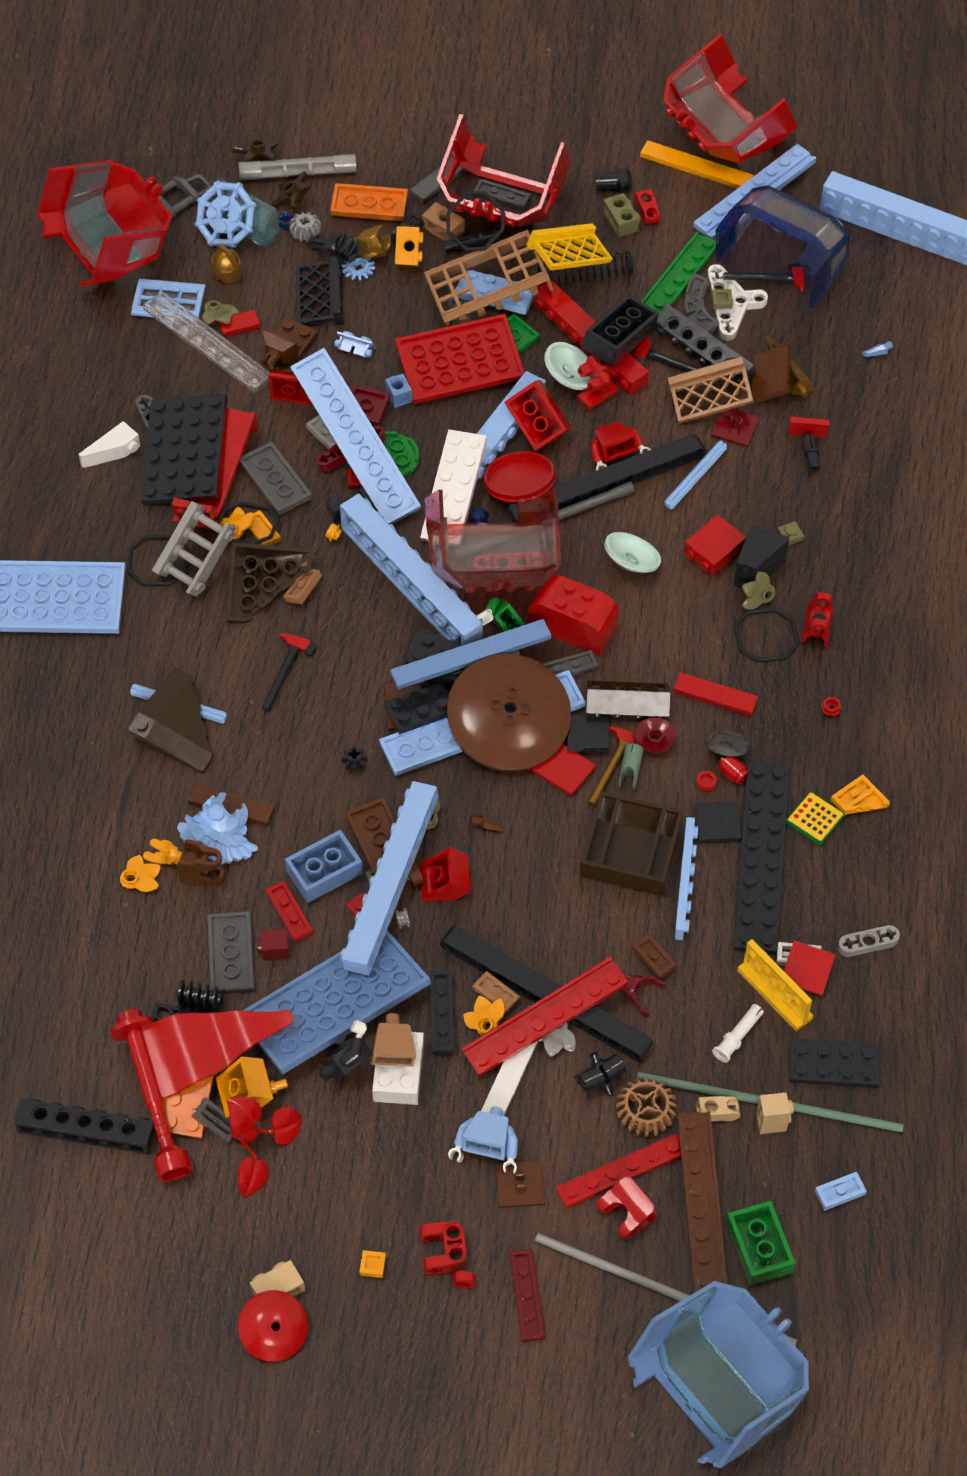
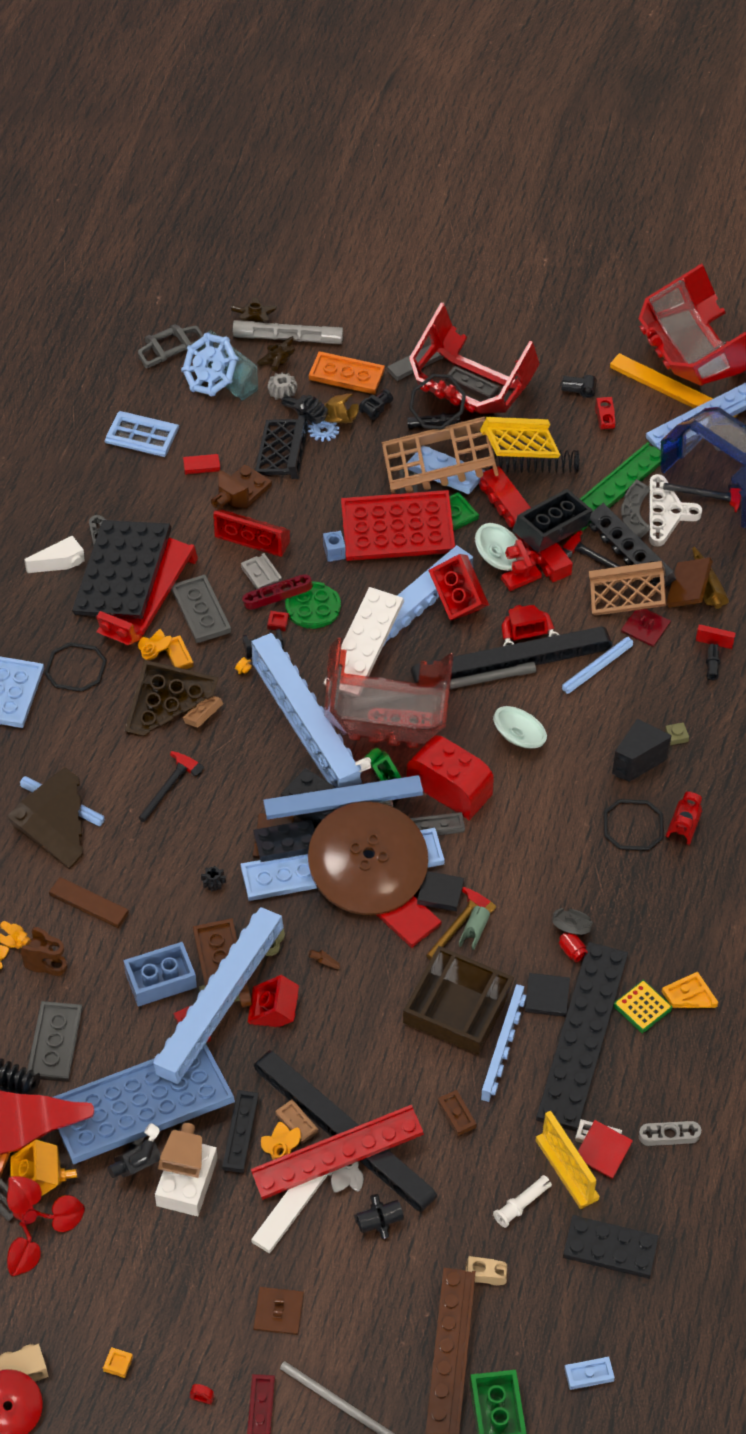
camera: 10 degrees right, 5 degrees down
red windscreen [37,160,173,287] -> none
clear plate [143,292,269,393] -> none
light grey fence [152,501,237,597] -> none
light blue piece [177,792,258,865] -> none
olive plate [202,300,239,325] -> none
pearl gold helmet [211,244,242,284] -> none
black piece [217,502,280,544] -> none
dark red brick [257,929,289,960] -> none
red tile [265,880,313,943] -> none
clear blue bush [277,212,293,230] -> none
light blue plate [290,348,421,524] -> none
light blue hinge [334,331,376,358] -> none
dark red plate [351,385,390,426] -> none
light orange brick [395,226,423,266] -> none
clear bush [395,908,410,929] -> none
red piece [419,1221,466,1275] -> none
medium nougat brick [422,202,465,241] -> none
light blue torso [448,1106,518,1174] -> none
clear blue bush [470,508,489,527] -> none
red brick [484,451,556,503] -> none
red plate [556,1133,681,1209] -> none
slope [586,680,670,719] -> none
red piece [596,1176,657,1240] -> none
olive brick [603,193,641,238] -> none
medium nougat gear [616,1076,677,1137] -> none
dark red helmet [620,973,666,1016] -> none
dark red dish [635,718,676,754] -> none
sand green piece [637,1072,904,1133] -> none
red tile [673,672,758,716] -> none
red brick [684,514,747,576] -> none
red tile [696,771,717,792] -> none
olive plate [712,289,733,309] -> none
olive plate [742,571,775,610] -> none
tan brick [756,1092,793,1134] -> none
red plate [821,697,842,716] -> none

